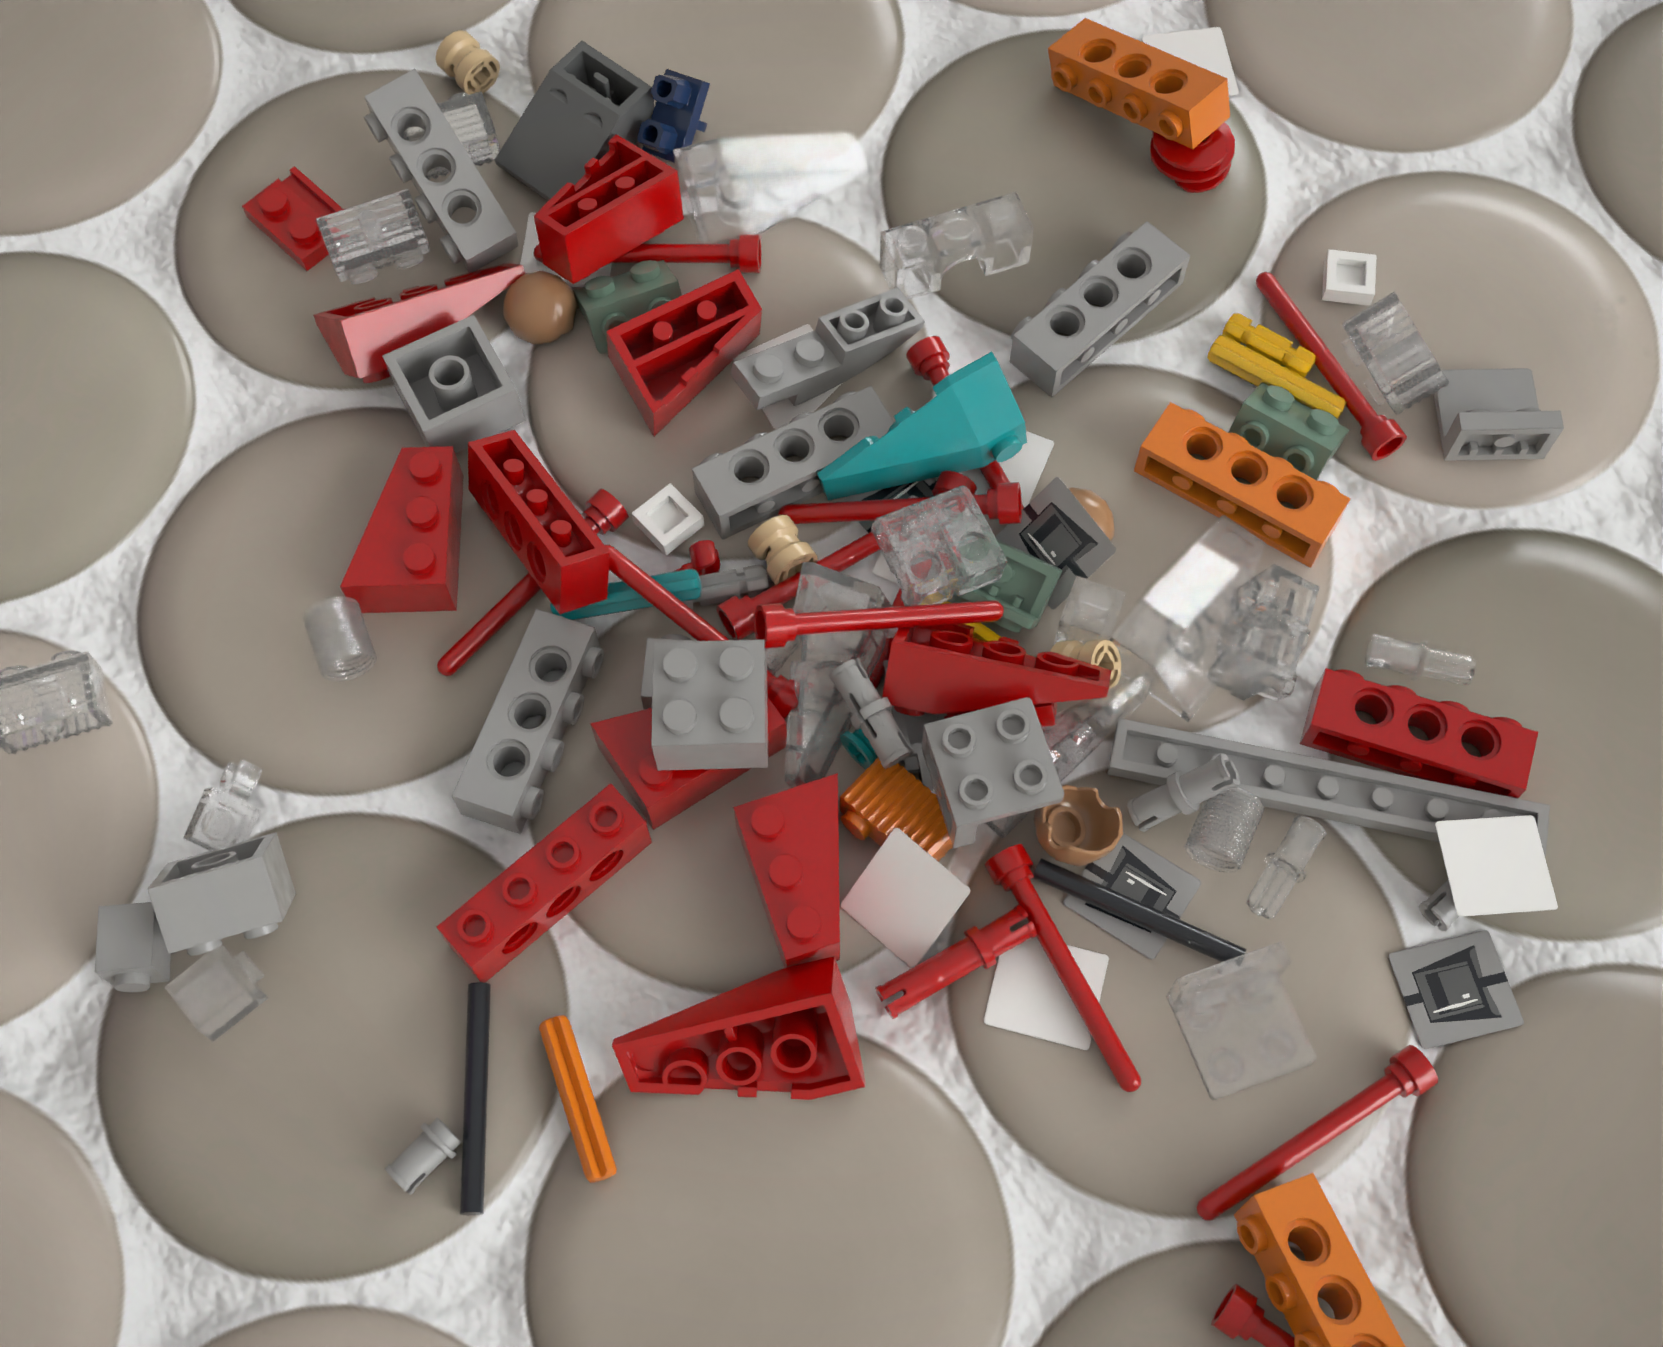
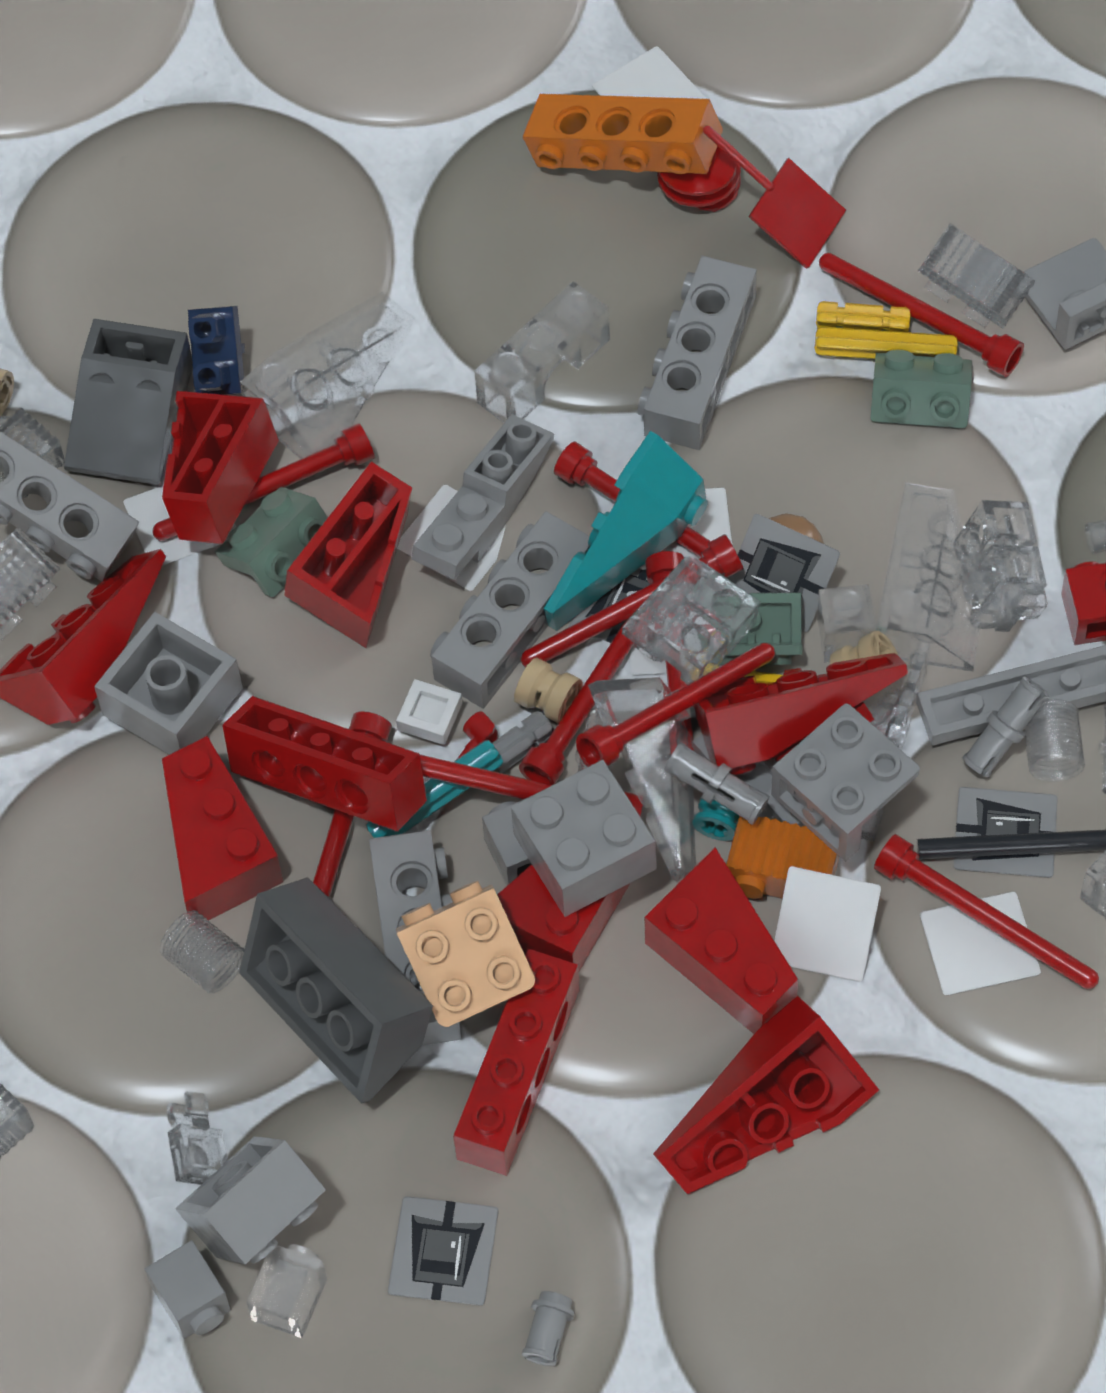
camera: 25 degrees left, 5 degrees down
black bar [460,982,491,1216] -> none
medium nougat hair [503,271,579,345] -> none
orange axle [539,1015,617,1183] -> none
red pin [875,904,1037,1019] -> none
medium nougat hair [1034,785,1123,867] -> none
orange brick [1134,402,1351,568] -> none
white plate [1322,249,1377,306] -> none
none -> dark grey slope [239,877,433,1104]
none -> sticker [388,1196,498,1305]
none -> light nougat bracket [396,881,535,1027]
none -> red piece [703,125,846,269]

